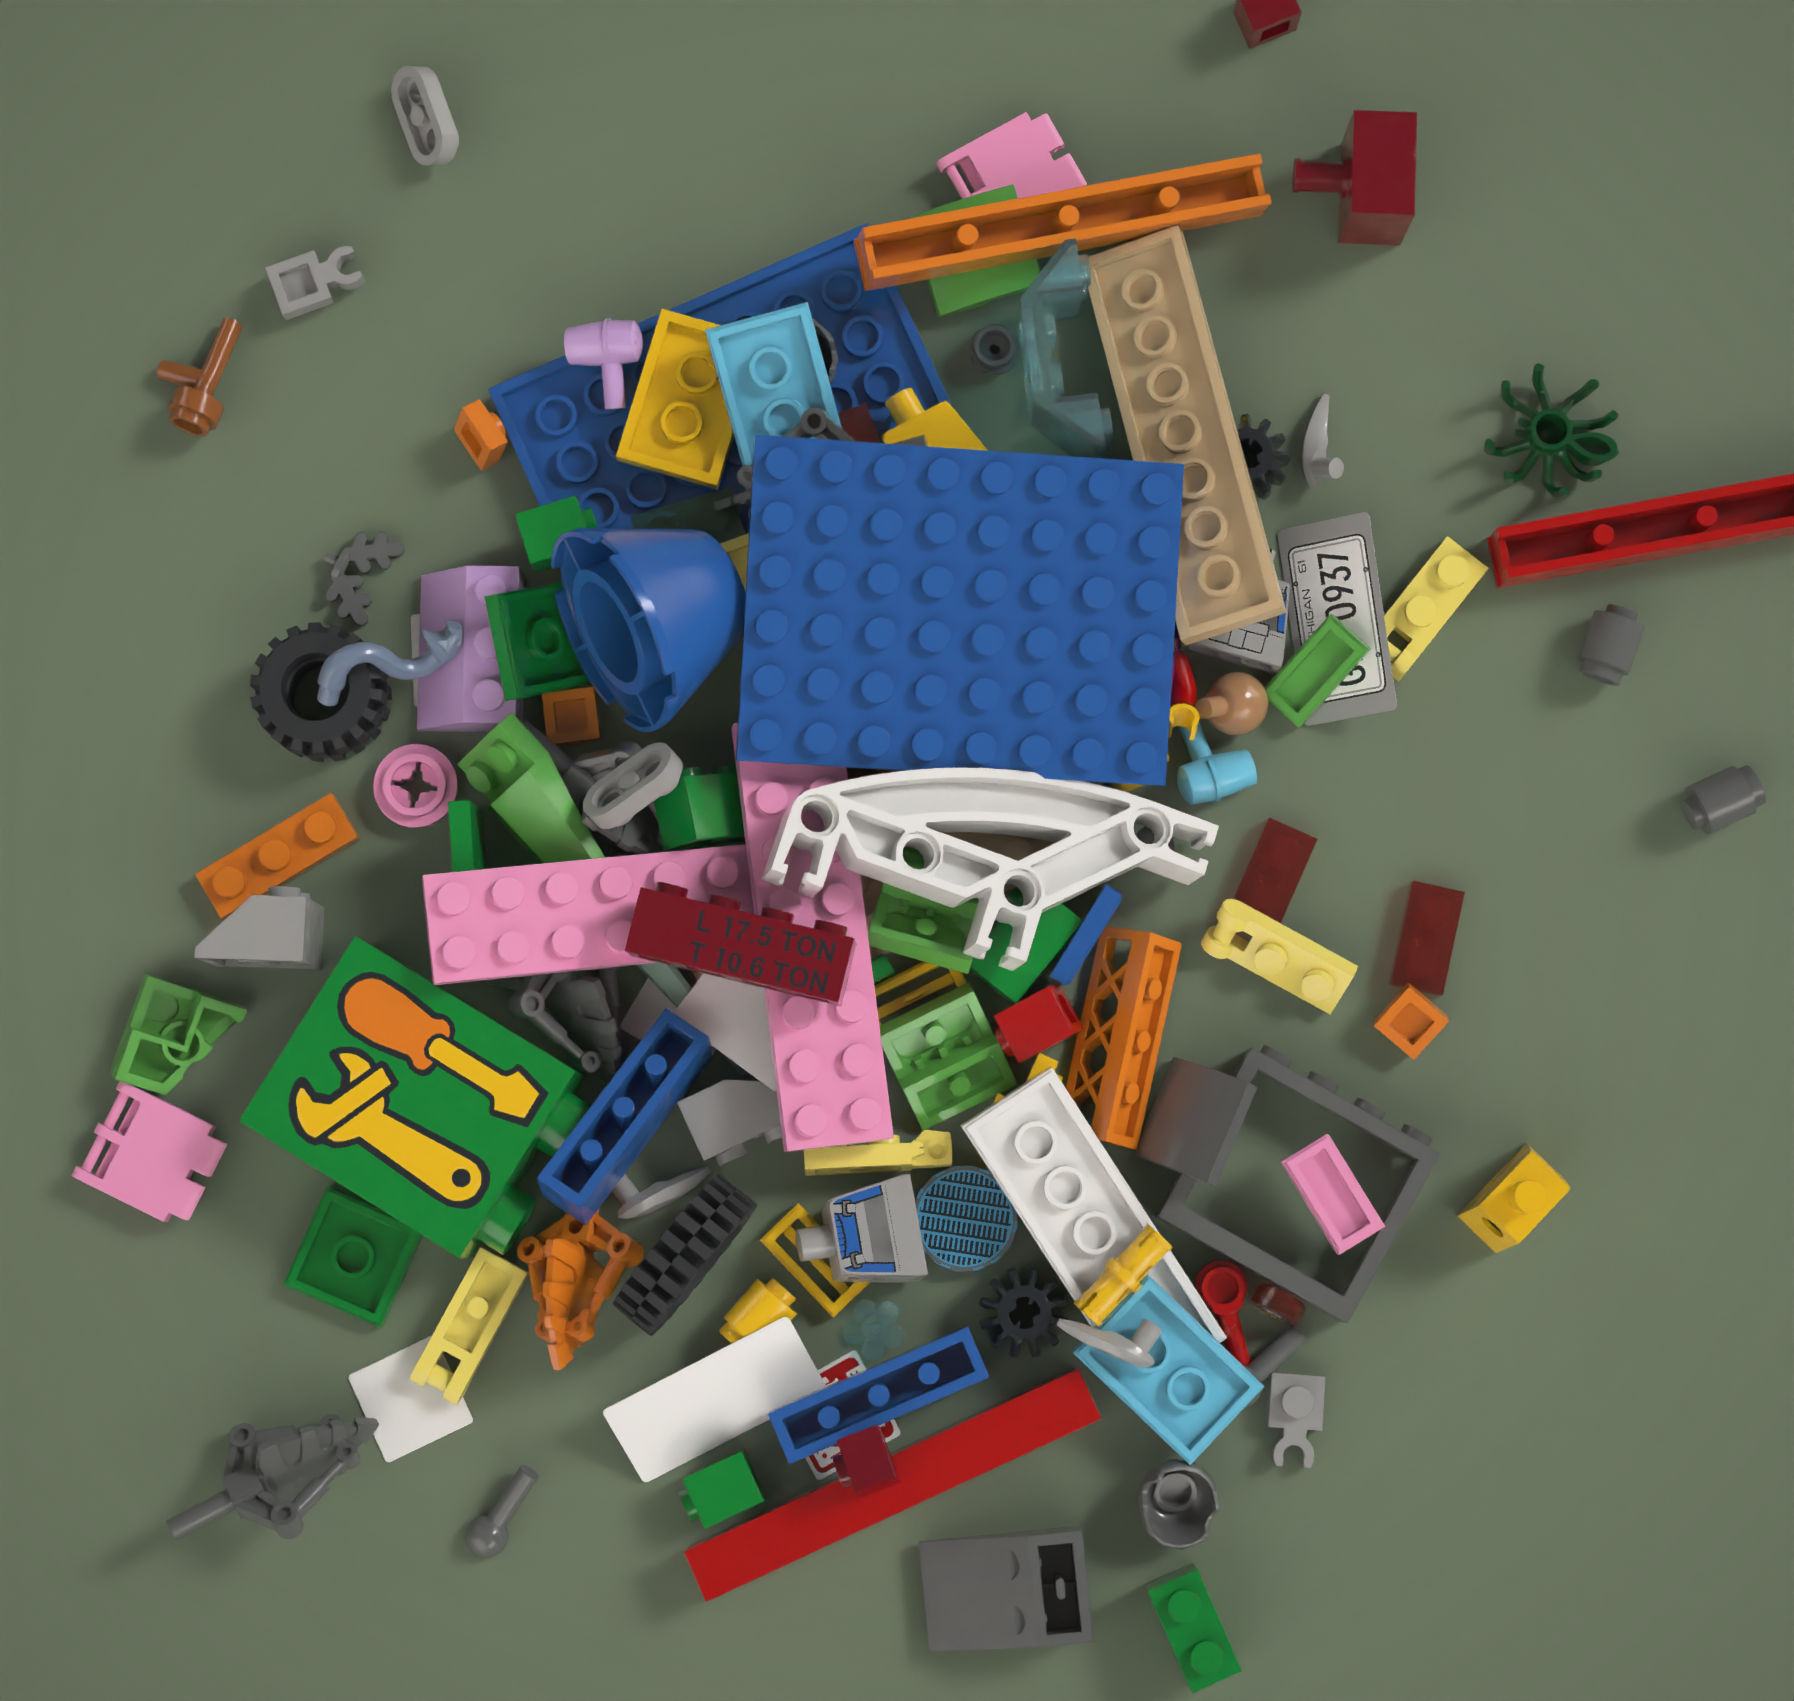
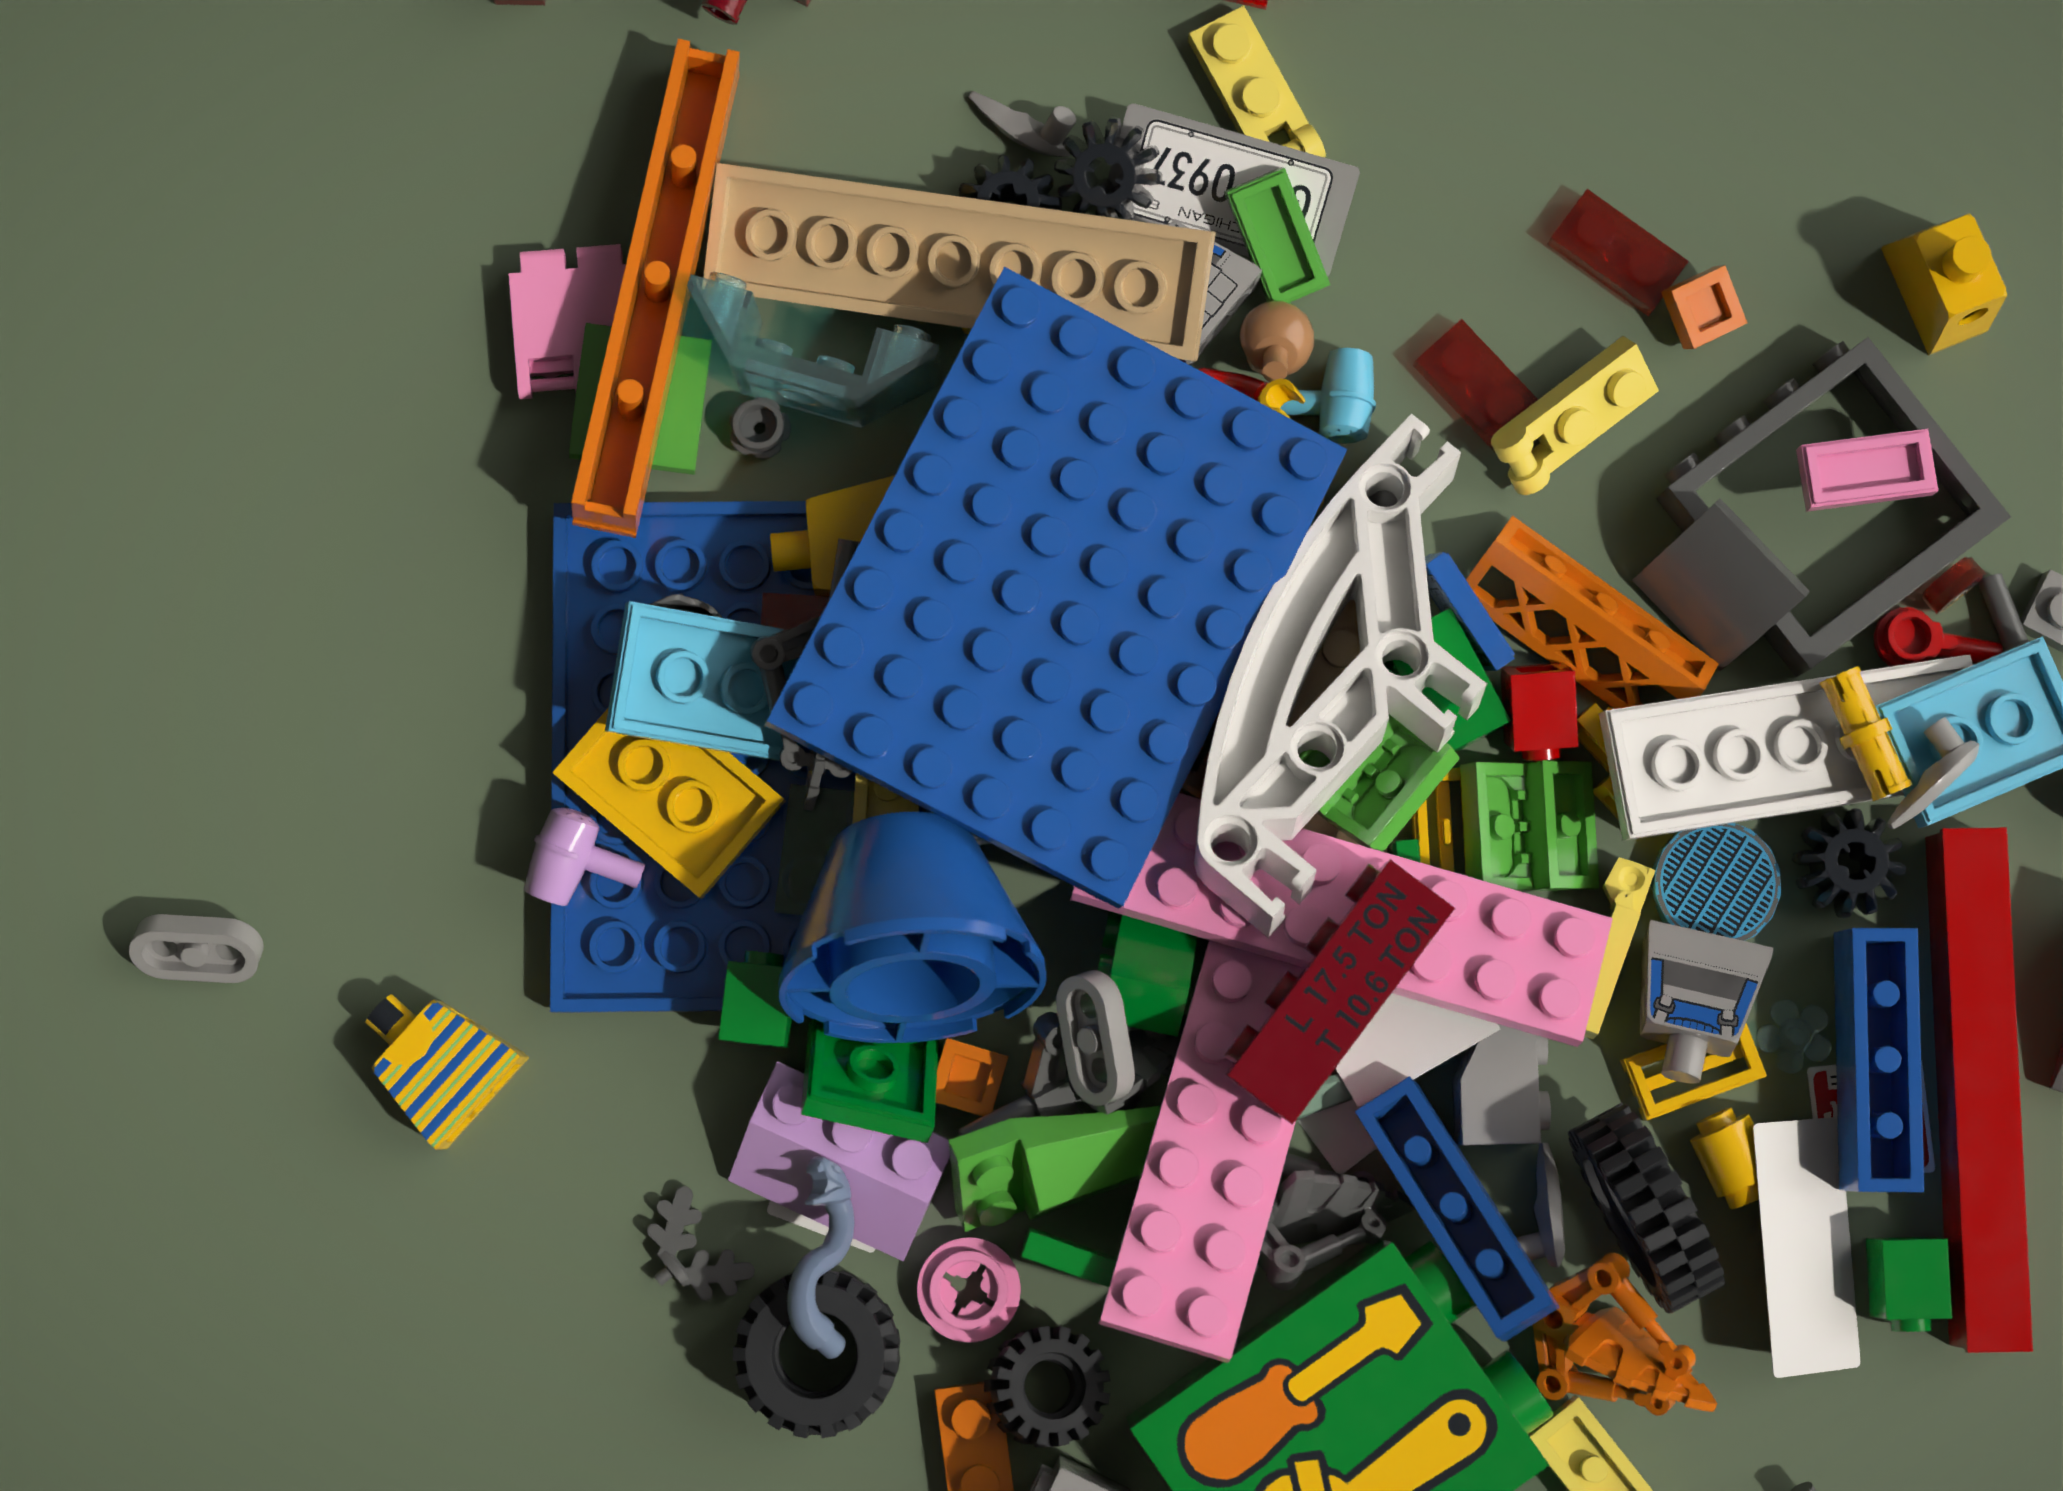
camera: 70 degrees left, 0 degrees up
dark orange piece [157,318,243,437] -> none
light grey plate [265,246,366,320] -> none
orange plate [454,399,508,471] -> none
dark red plate [832,1424,901,1498] -> none
none -> torso [365,994,529,1150]
none -> black tyre [984,1326,1111,1447]
none -> black gear [1054,117,1163,220]

